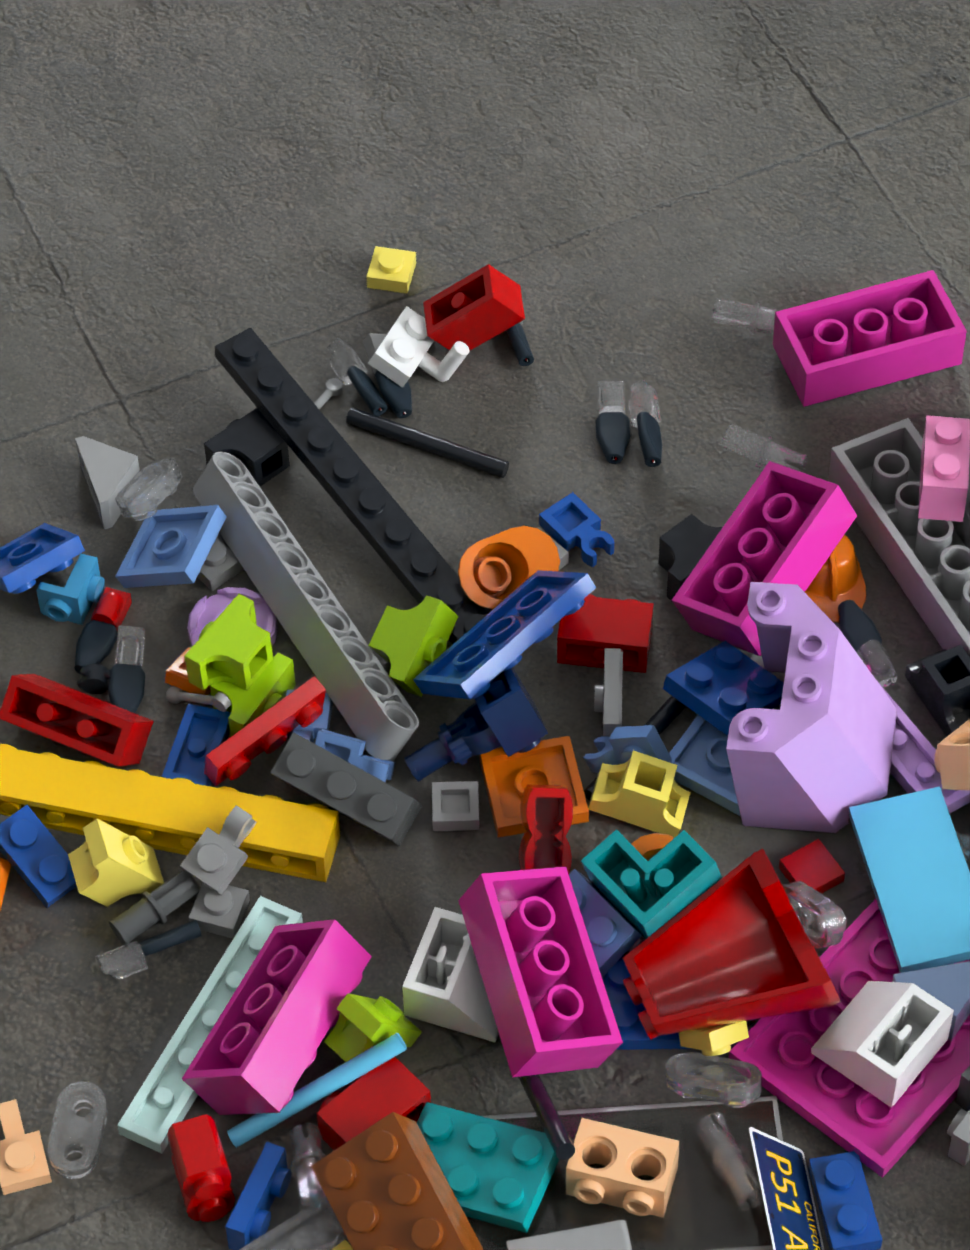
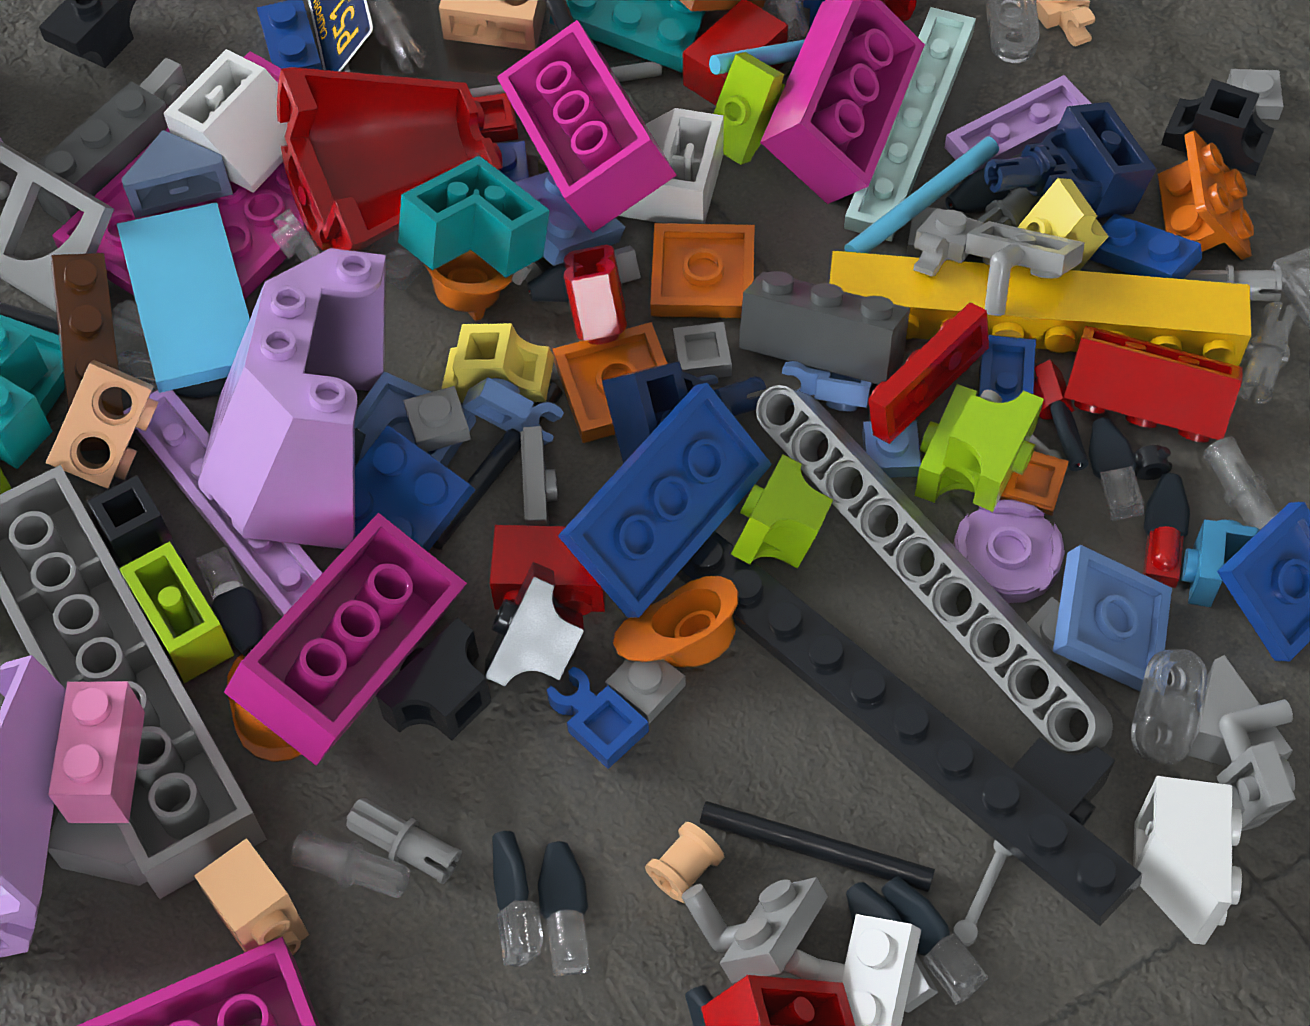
camera: 175 degrees right, 5 degrees up
none -> lime brick [119,541,234,683]
none -> light nougat brick [194,838,309,955]
none -> light grey axle [346,798,462,884]
none -> light grey plate [403,386,471,452]
none -> red tile [473,93,519,143]
none -> brick [485,562,584,687]
none -> light nougat bush [645,822,725,903]
none -> orange plate [650,223,755,318]
none -> light grey plate [682,877,828,983]
none -> medium azure bar [844,136,999,253]
none -> lavender plate [944,75,1092,175]
none -> light grey plate [965,221,1085,316]
none -> dark blue brick [984,102,1156,218]
none -> piece [1033,359,1089,471]
none -> white slope [1133,776,1242,945]
none -> clear pin [1203,437,1278,530]
none -> light grey plate [1216,699,1296,831]

